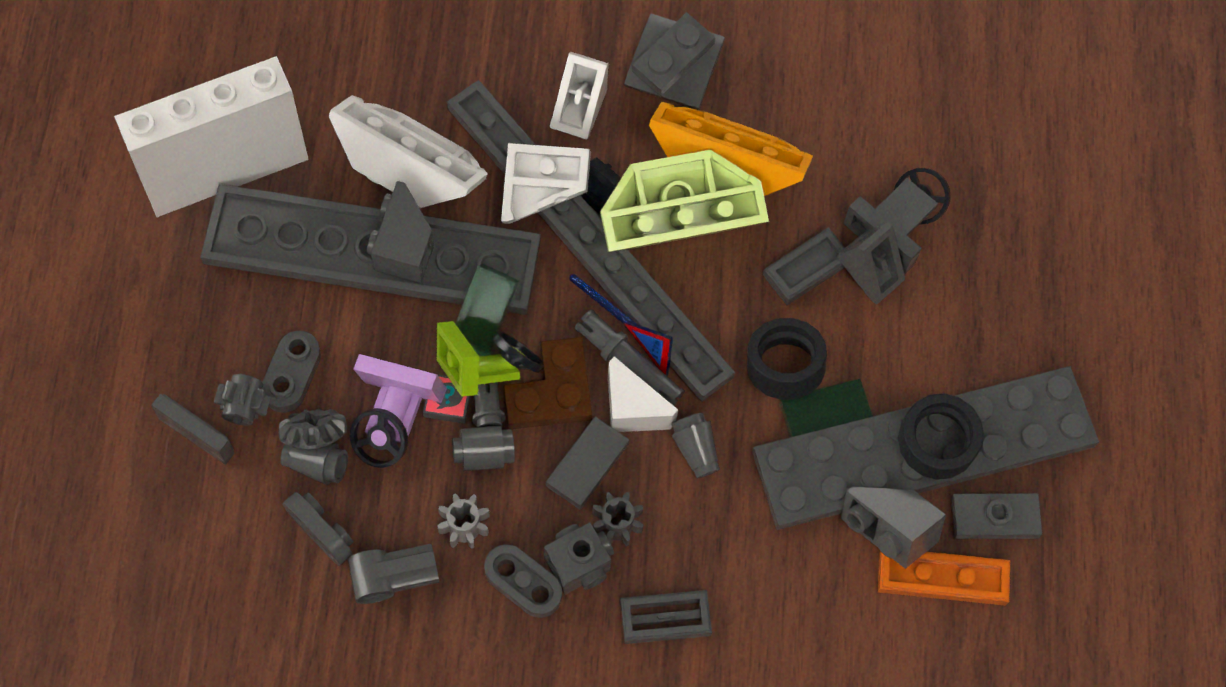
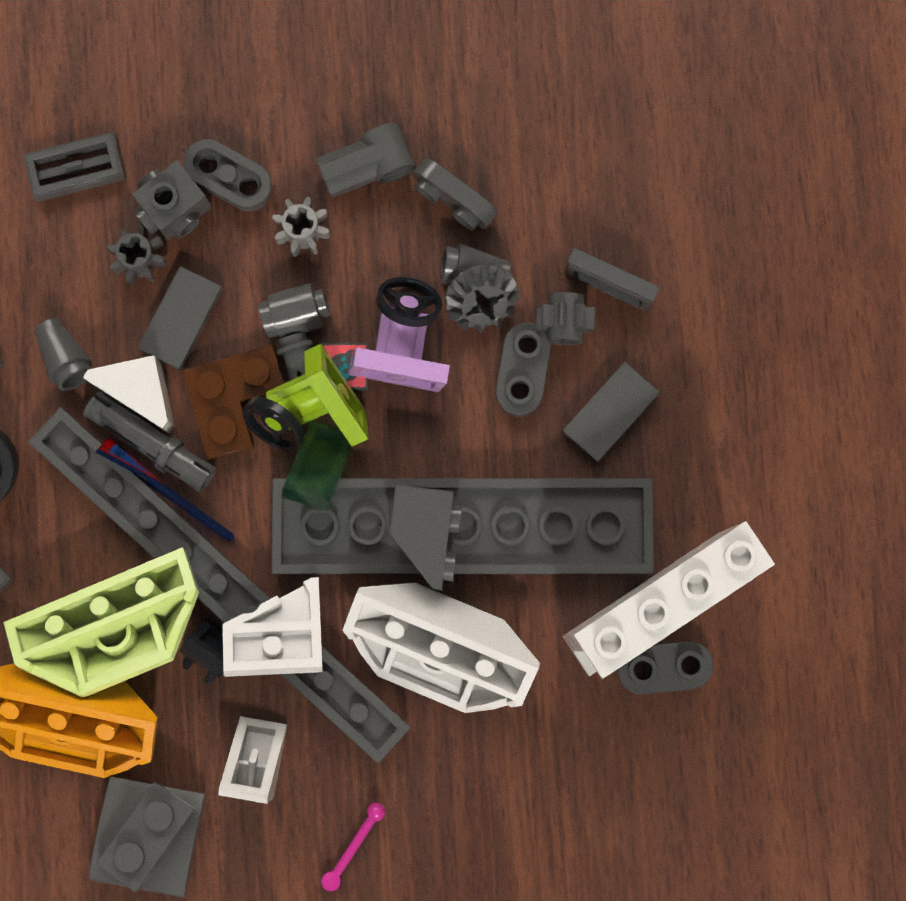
camera: 175 degrees right, 15 degrees up
none -> dark pink hinge [321,802,386,891]
none -> dark grey tile [562,362,660,464]

